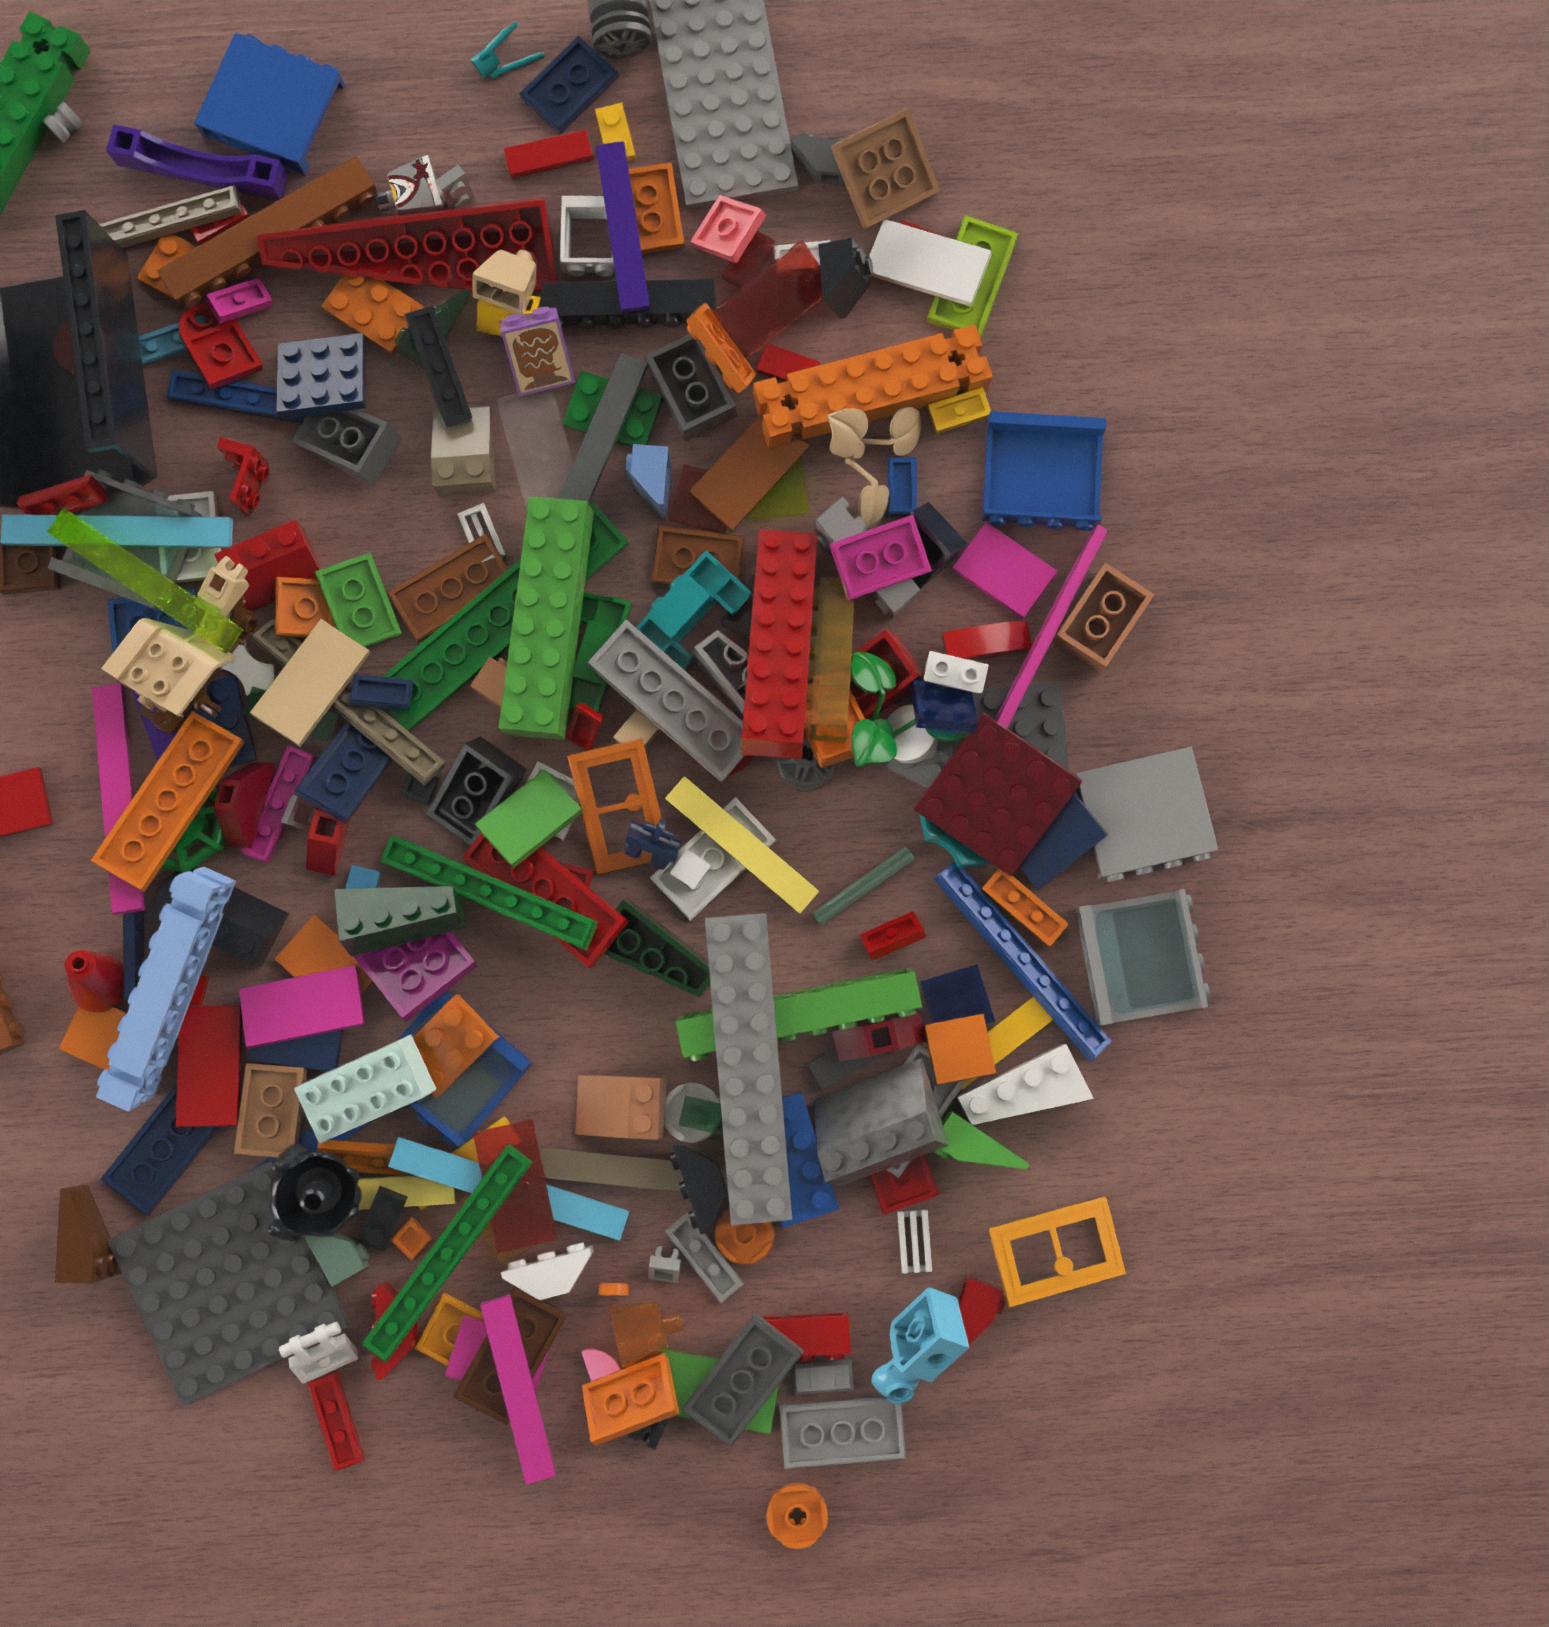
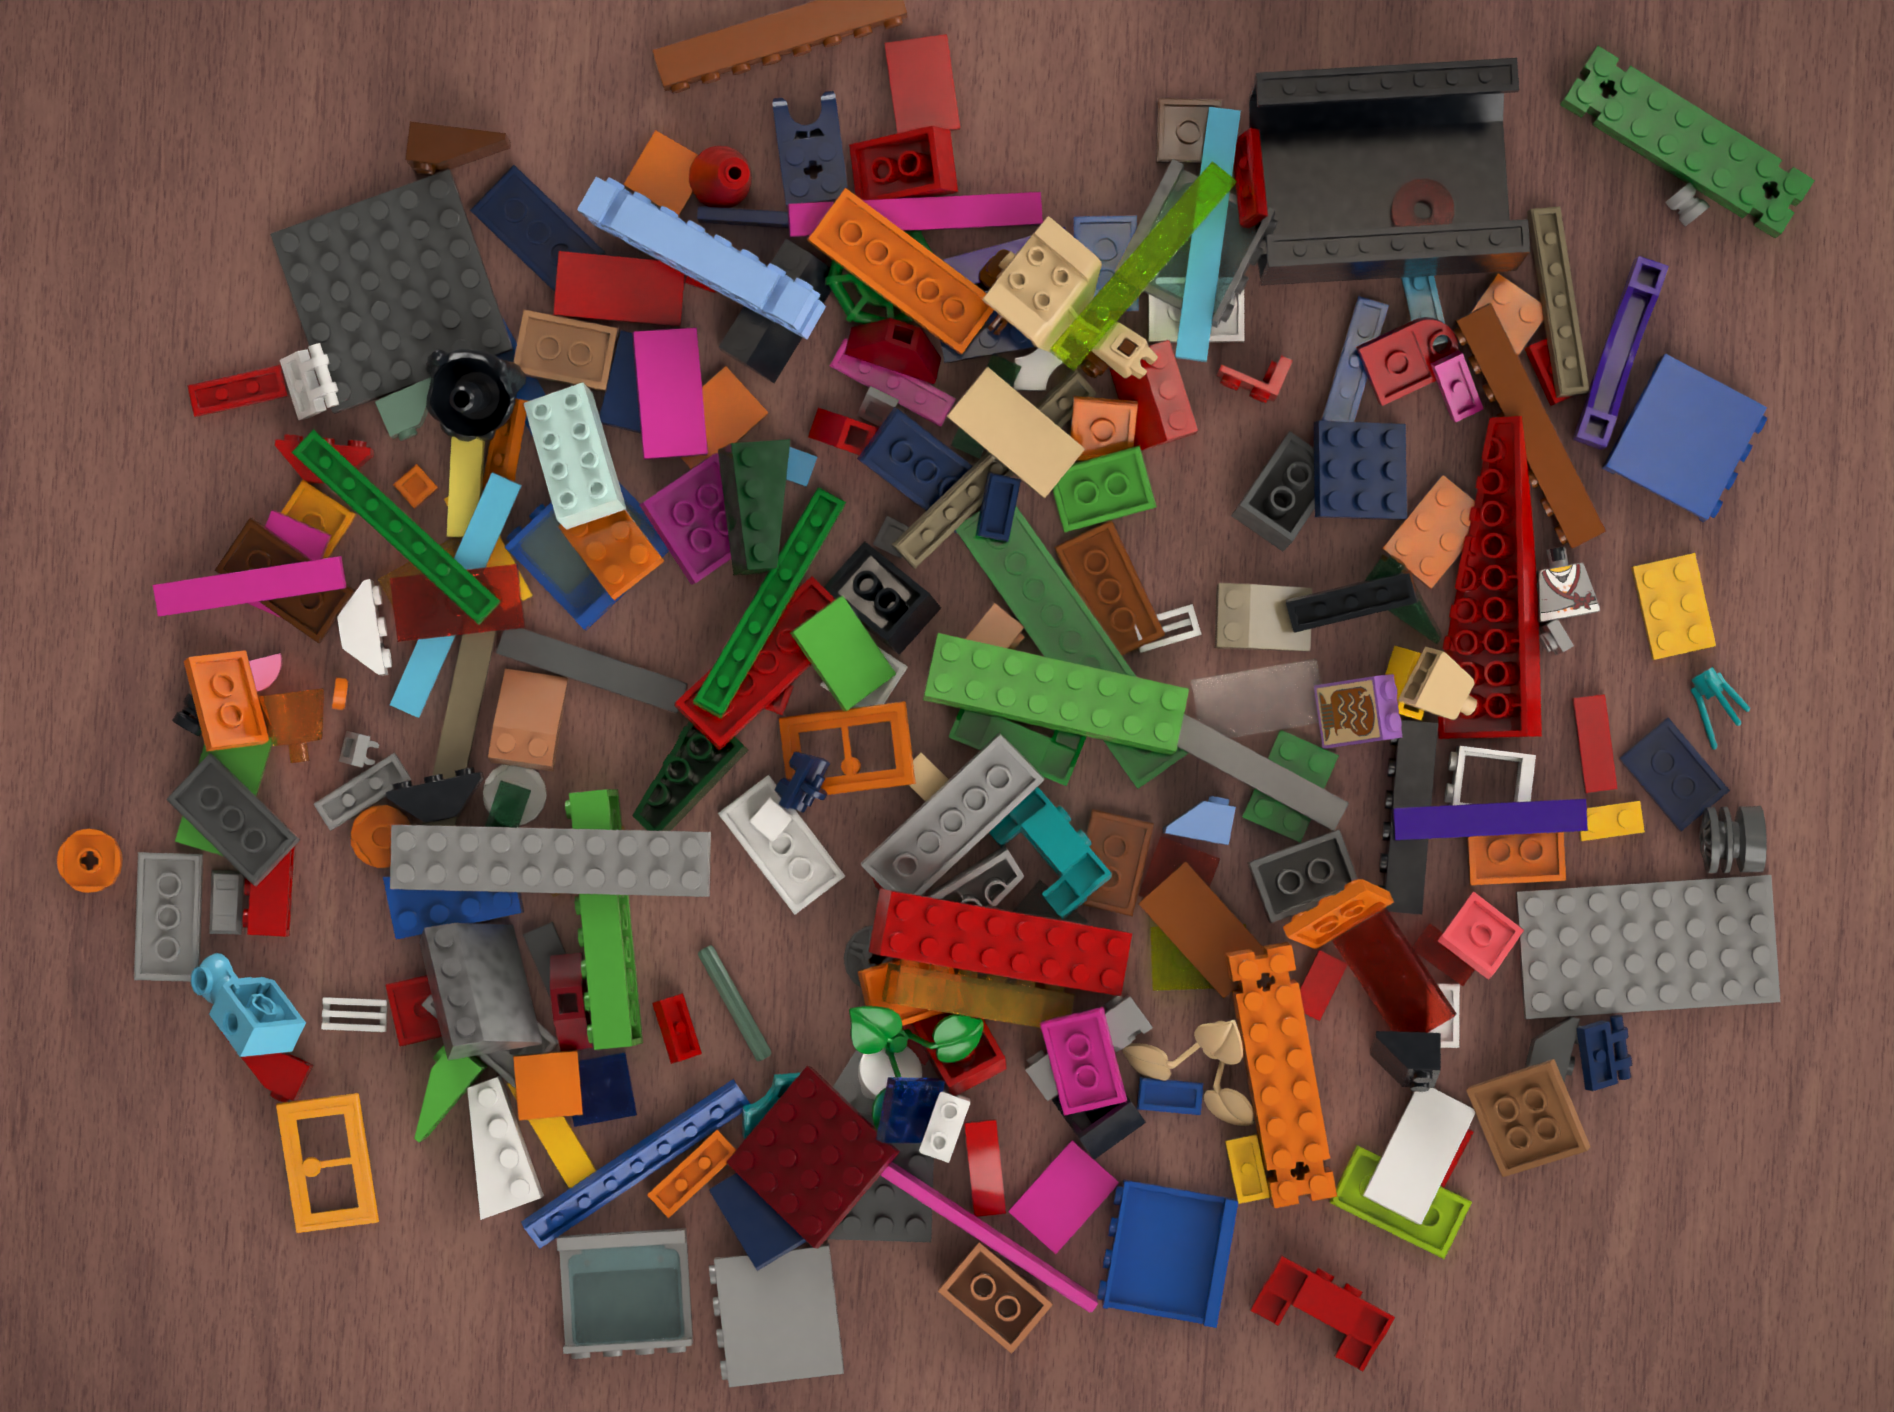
camera: 90 degrees right, 5 degrees up
black plate [357,1186,408,1252] -> none
red tile [566,703,602,751] -> none
light yellow tile [665,776,819,914] -> none
none -> dark grey tile [496,623,688,714]
none -> dark blue brick [772,91,848,210]
none -> red slope [849,125,958,200]
none -> red bracket [1250,1255,1395,1372]
none -> dark blue plate [1576,1015,1633,1091]
none -> yellow plate [1631,553,1716,660]

